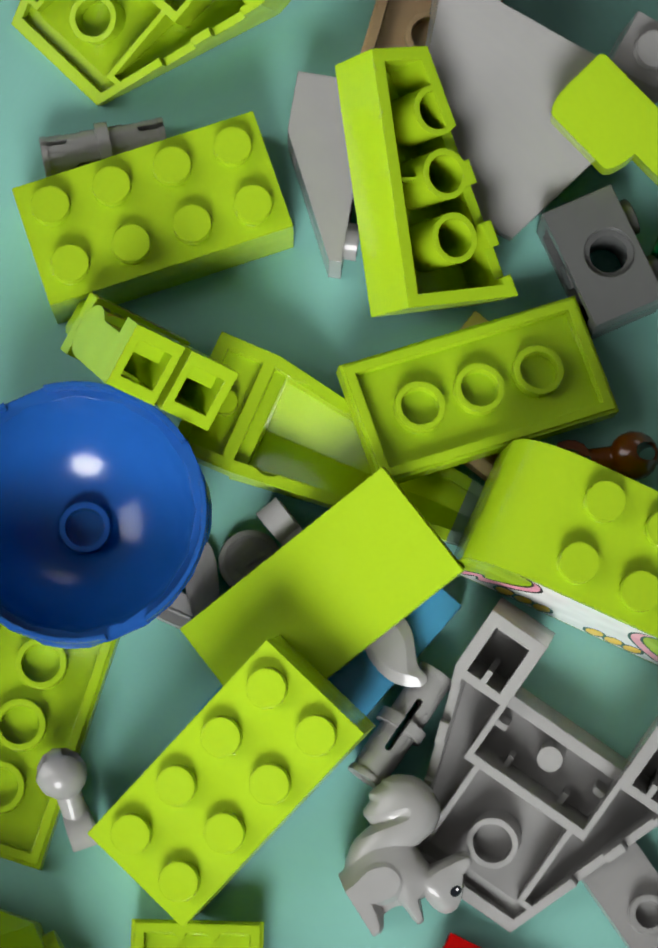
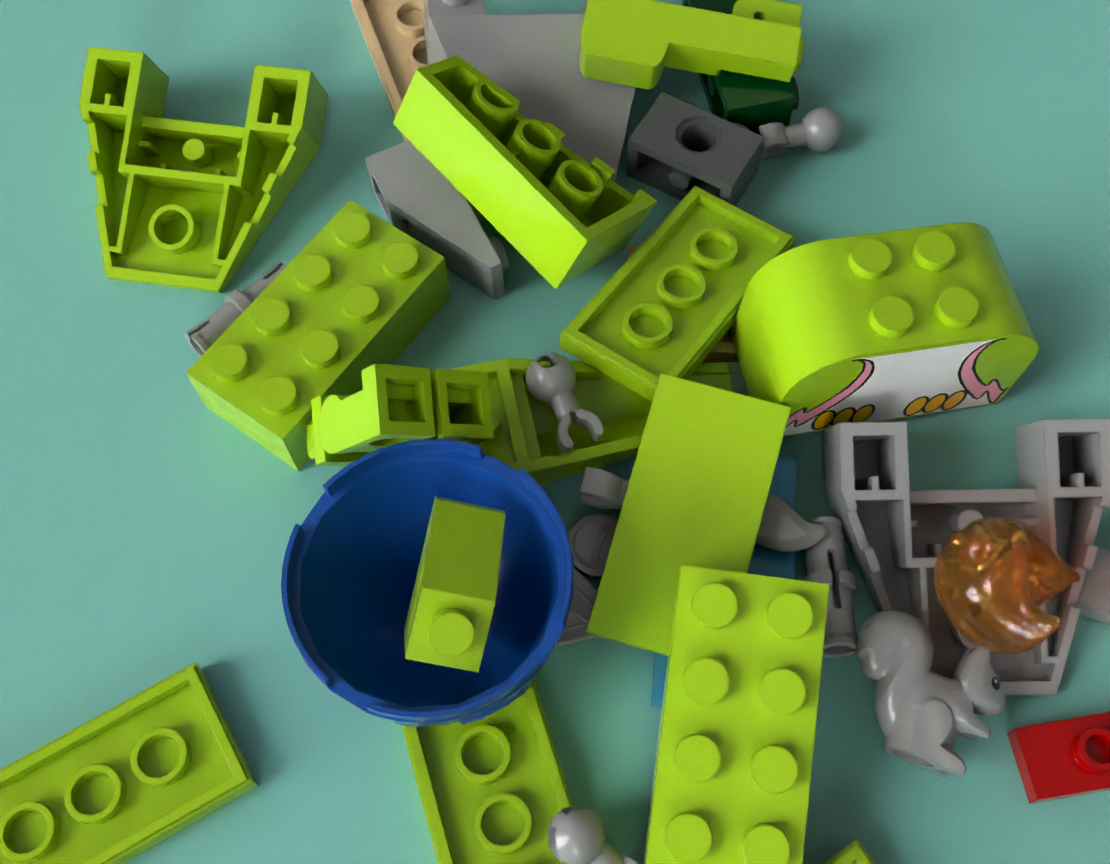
camera: 30 degrees left, 15 degrees down
none -> lime slope [404,496,506,673]
none -> light grey arm [525,353,604,454]
none -> clear orange piece [934,516,1081,655]

